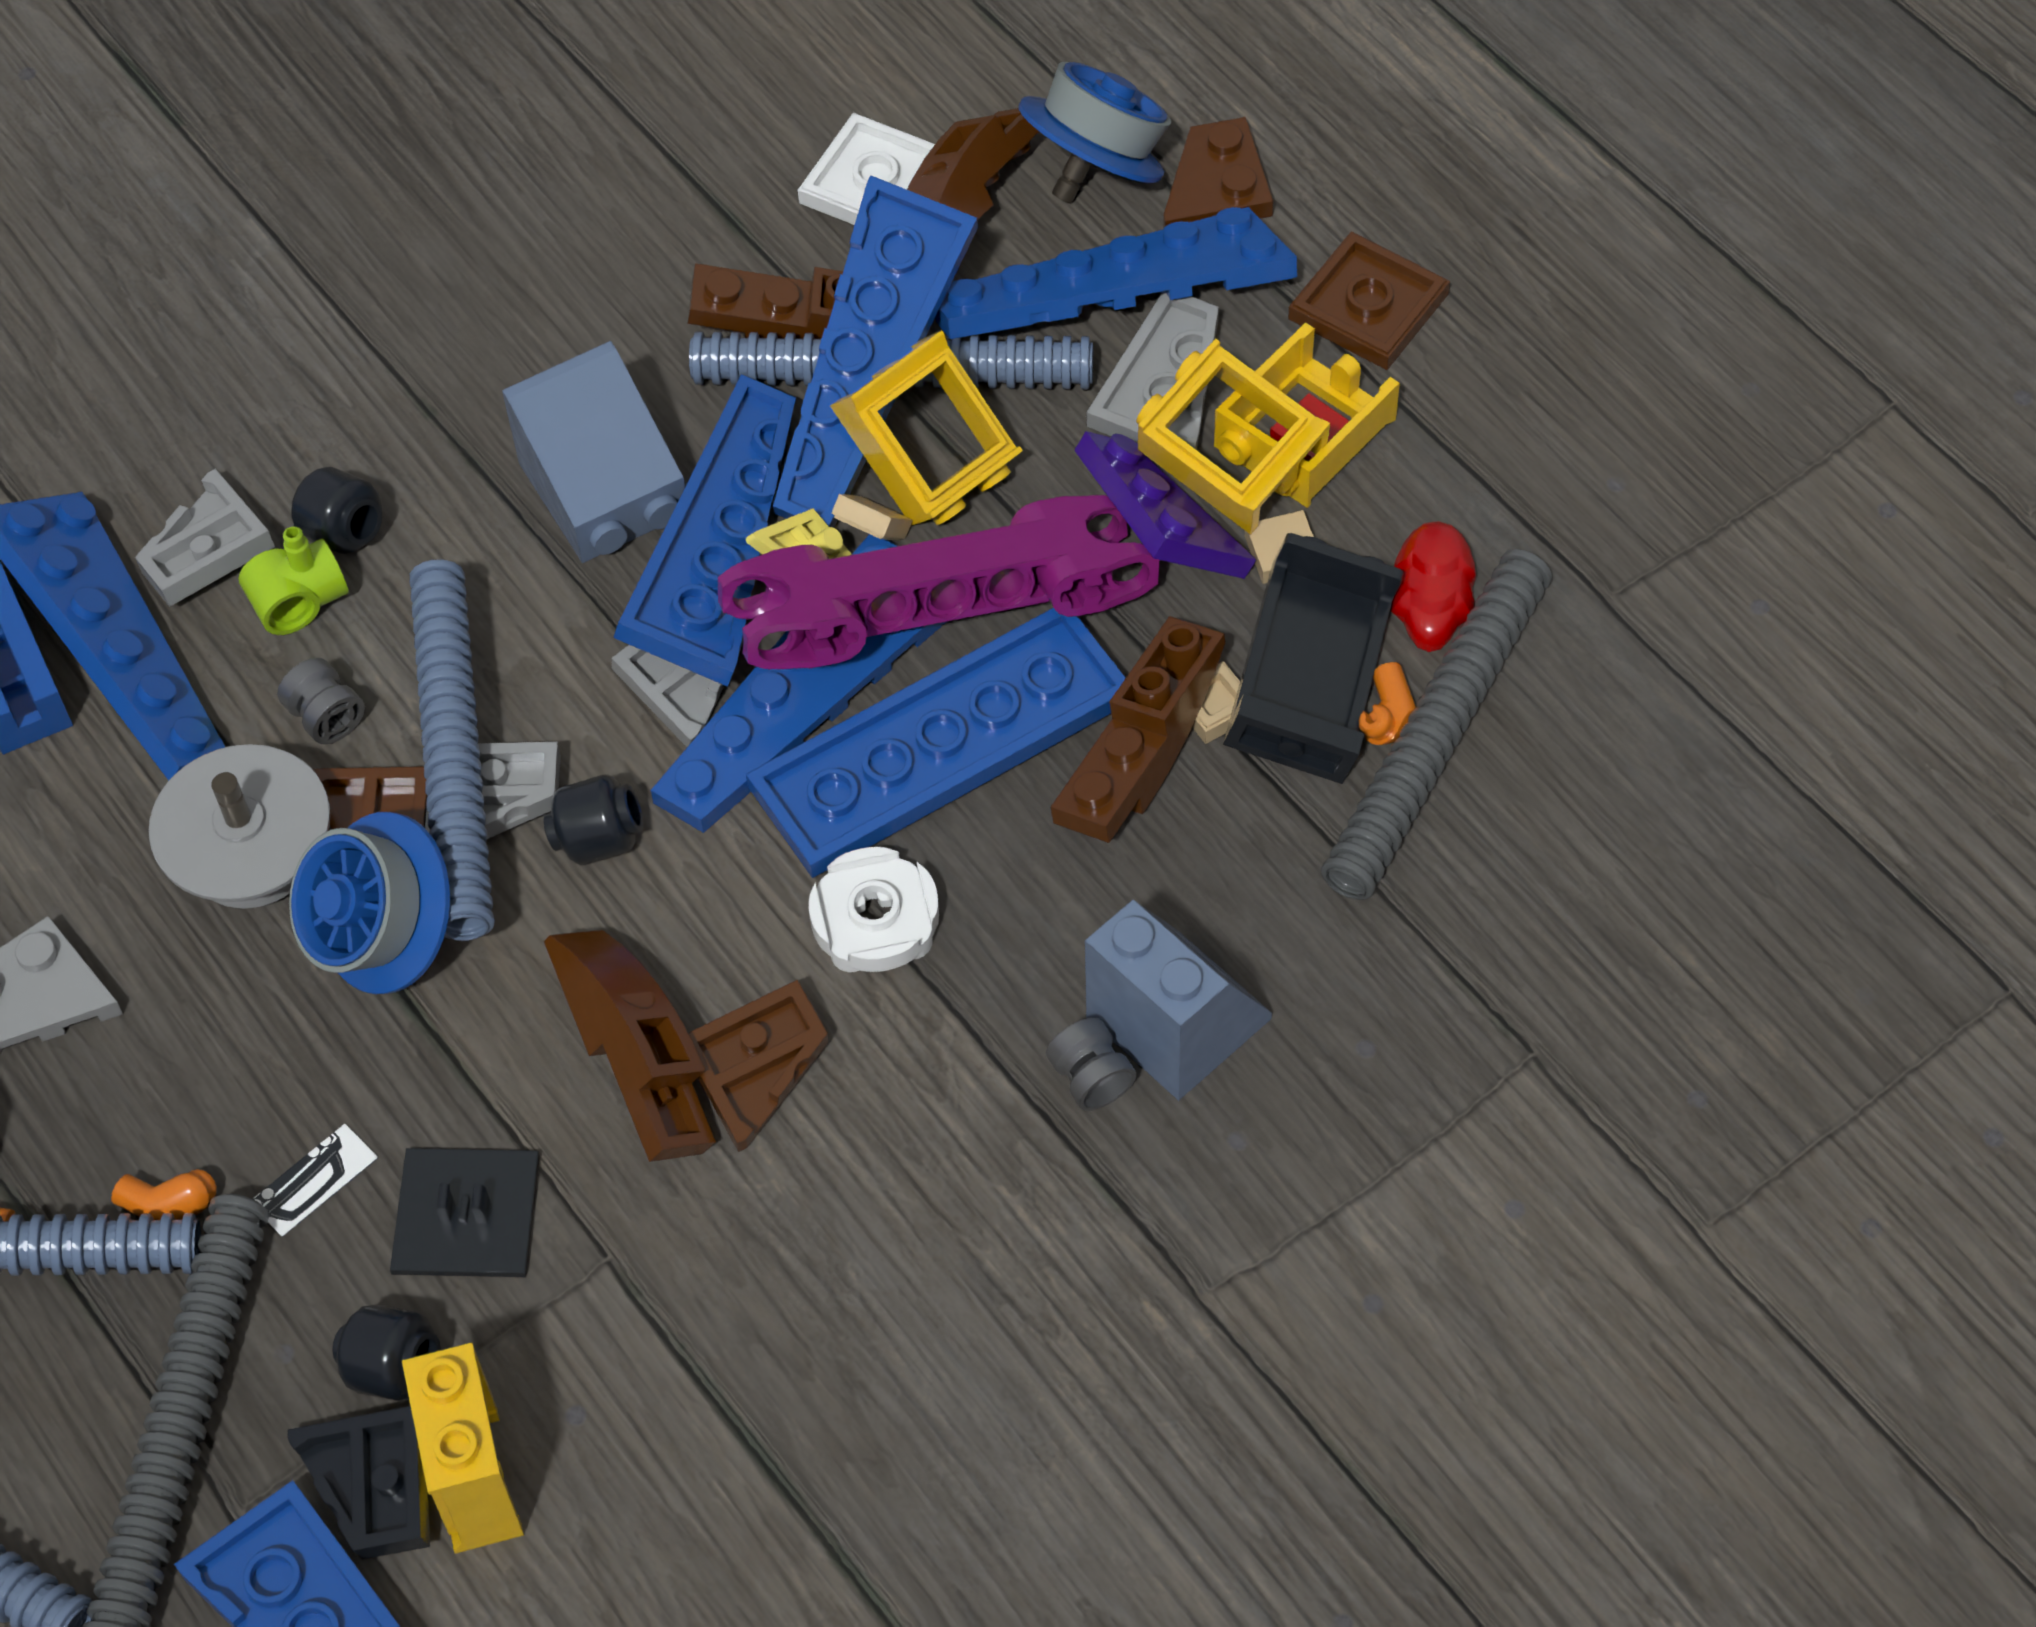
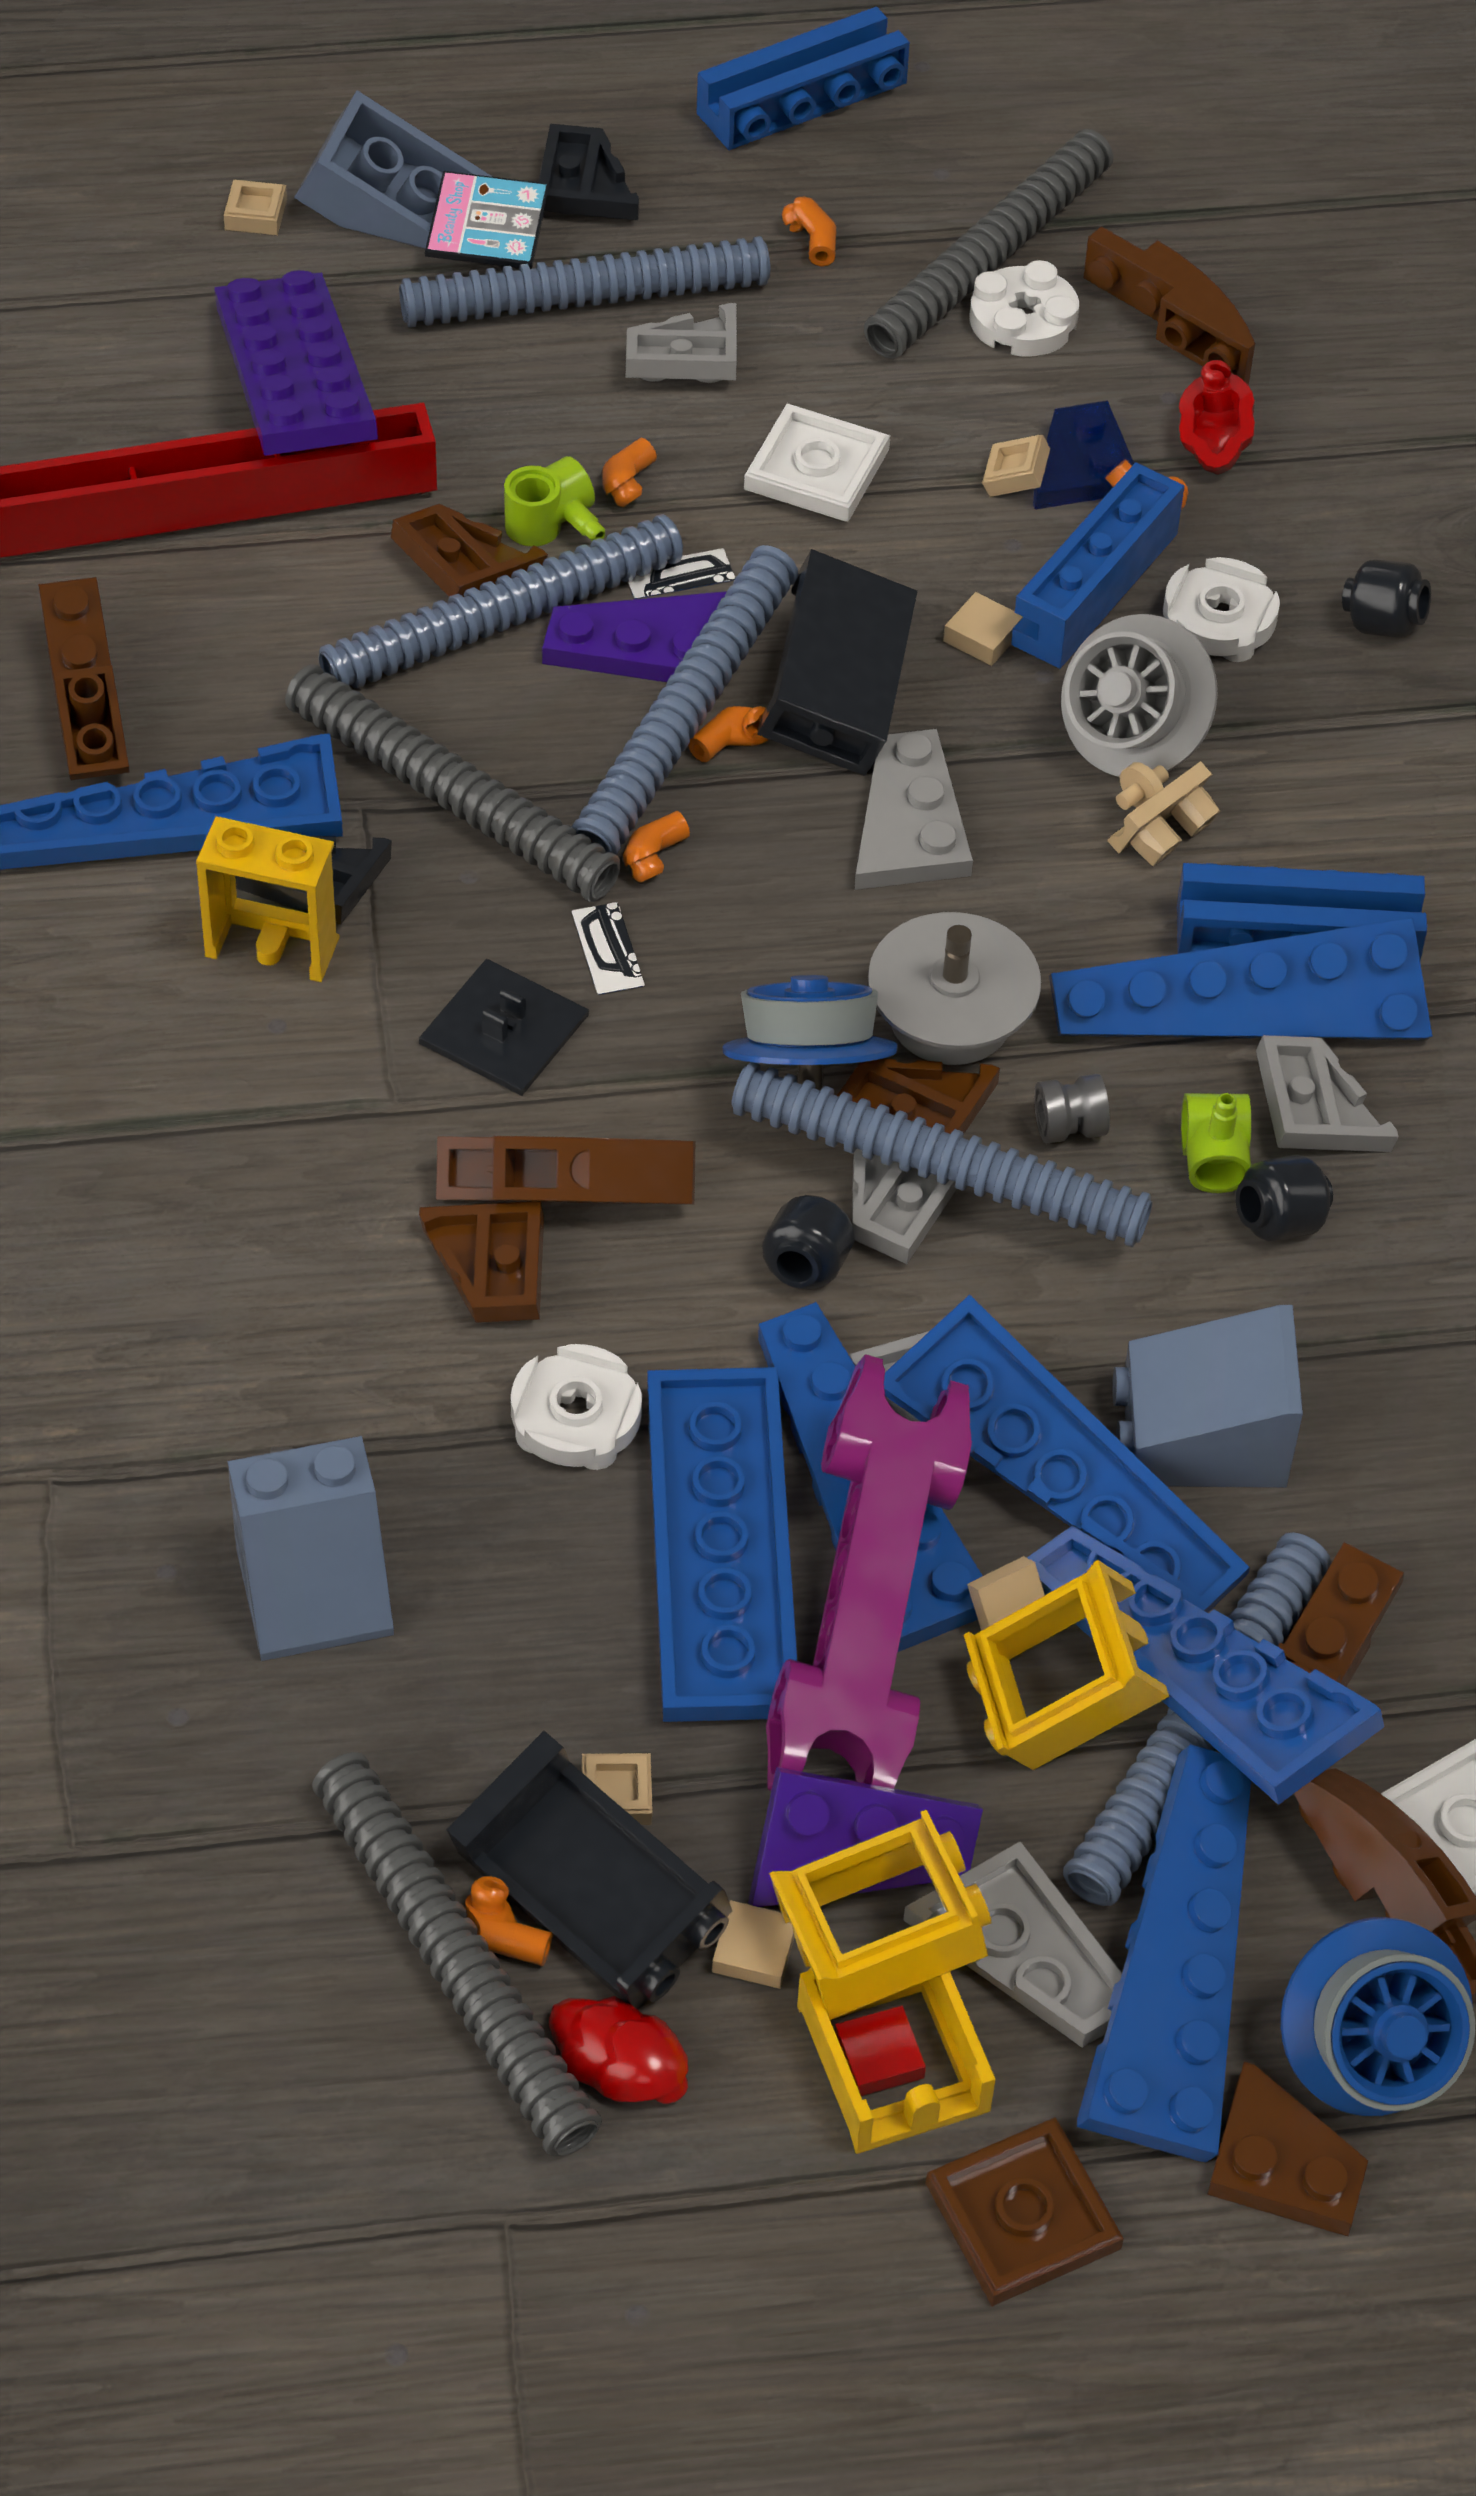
camera: 115 degrees right, 5 degrees down
black head [332,1304,441,1401] -> none
light yellow piece [746,508,852,559] -> none
reddish brown slope [1050,616,1226,843] -> none

